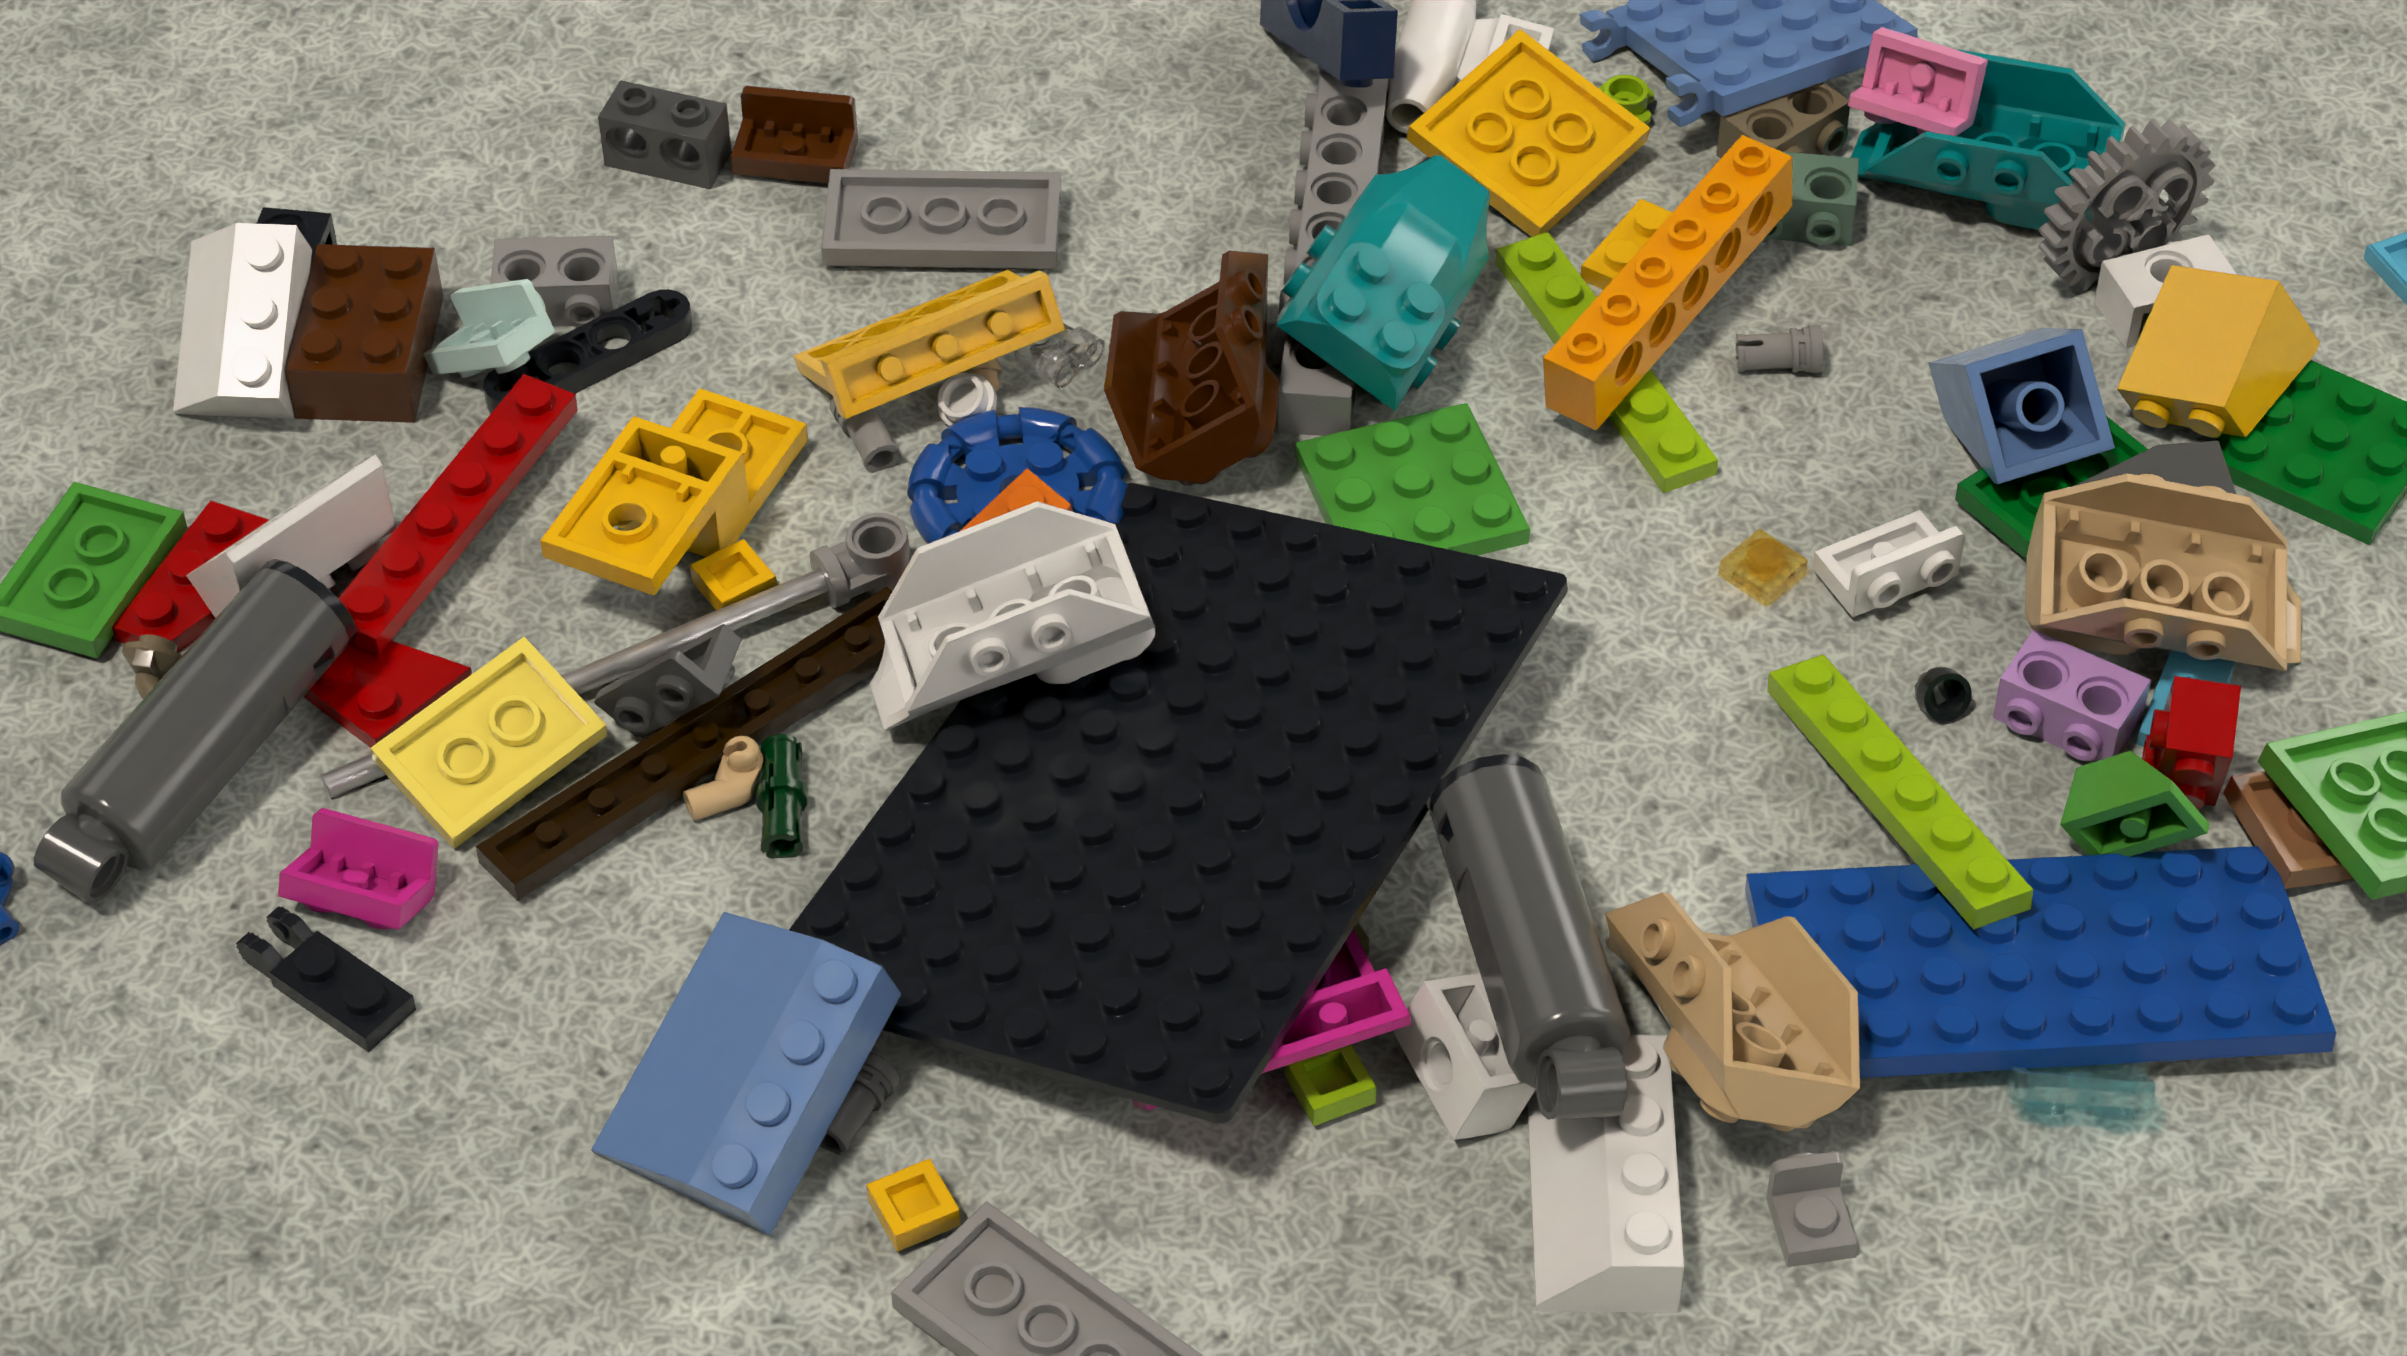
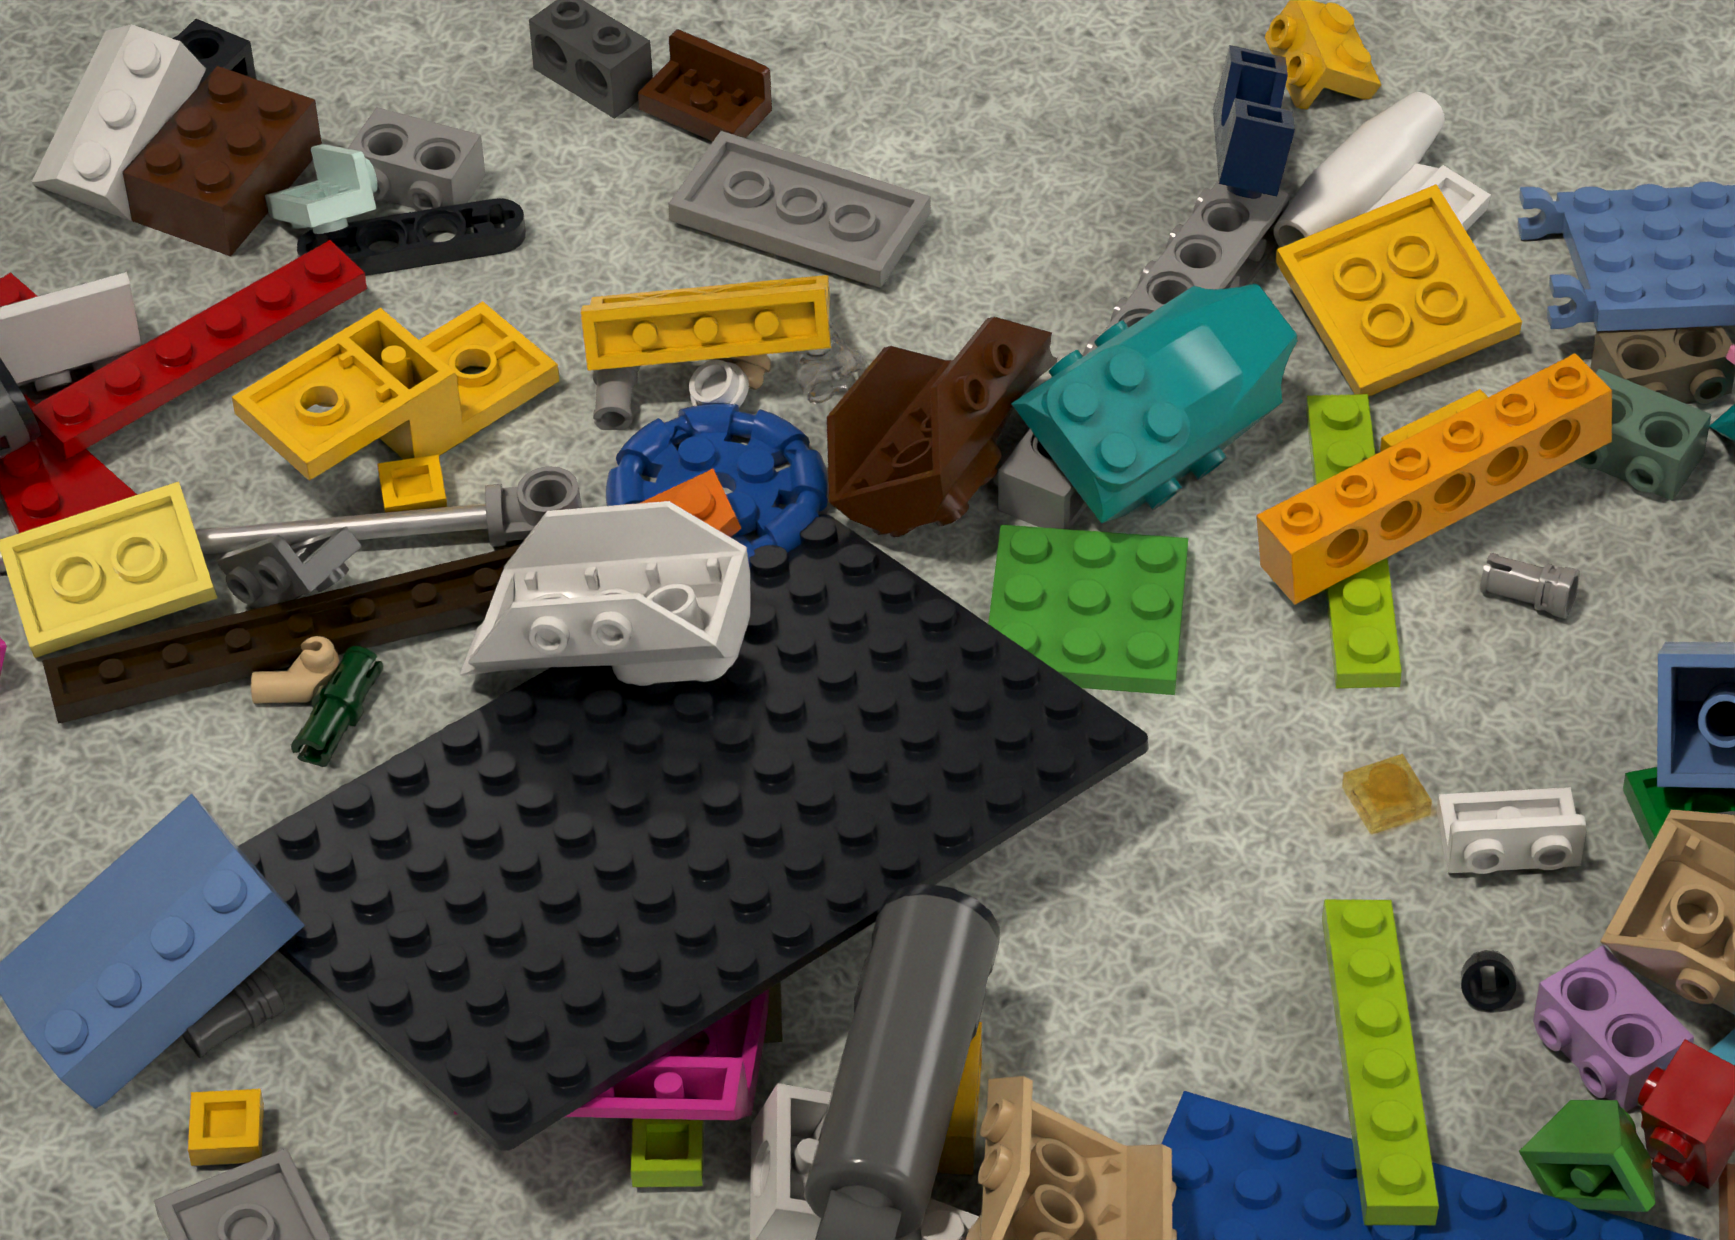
camera: 25 degrees right, 0 degrees up
lime plate [1599,74,1654,125] -> none

